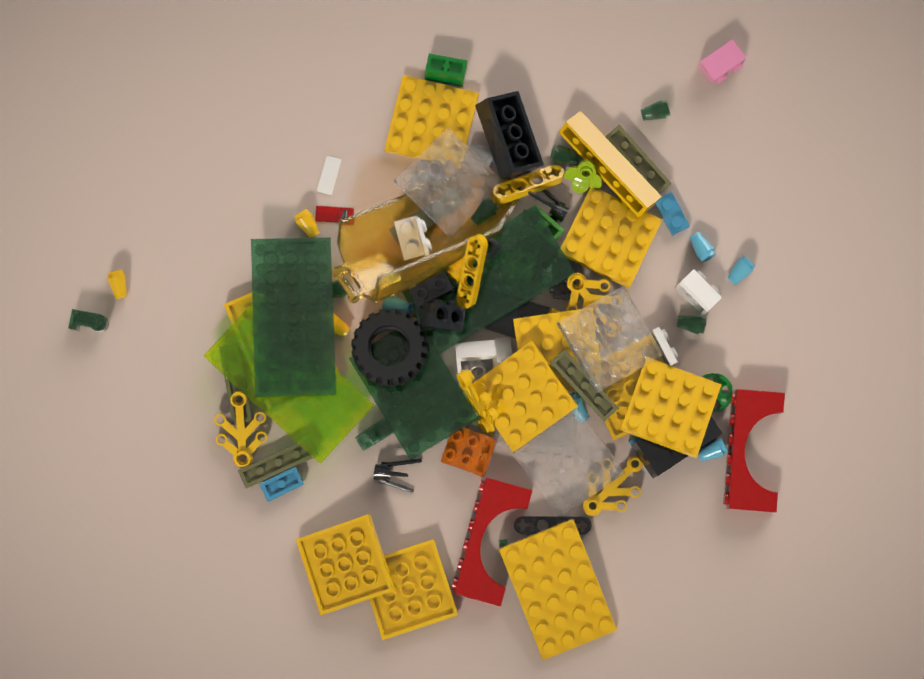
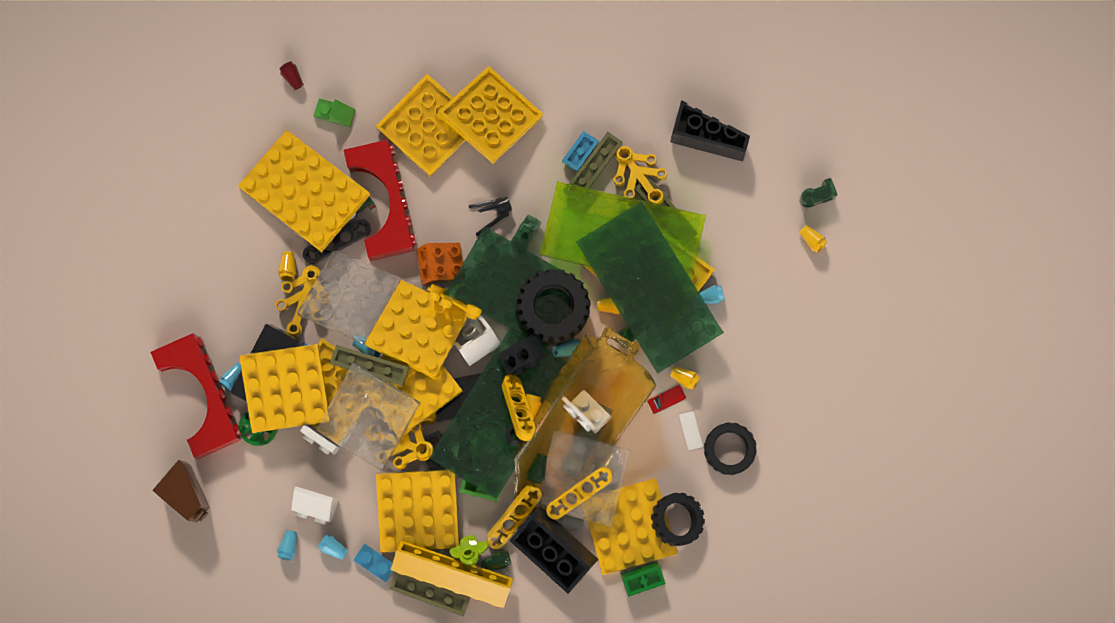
camera: 155 degrees right, 5 degrees down
black brick [409,271,456,310] -> none
white sticker [495,337,512,365] -> none
black plant [523,189,569,222] -> none
clear green cone [677,315,707,335] -> none
none -> reddish brown slope [152,460,210,522]
none -> yellow cone [277,251,297,281]
none -> bright green slope [313,98,356,128]
none -> yellow beam [546,466,613,519]
none -> black tyre [651,492,705,546]
none -> black wedge [670,100,750,162]
none -> medium azure cone [696,285,725,305]
none -> black tyre [704,422,757,475]

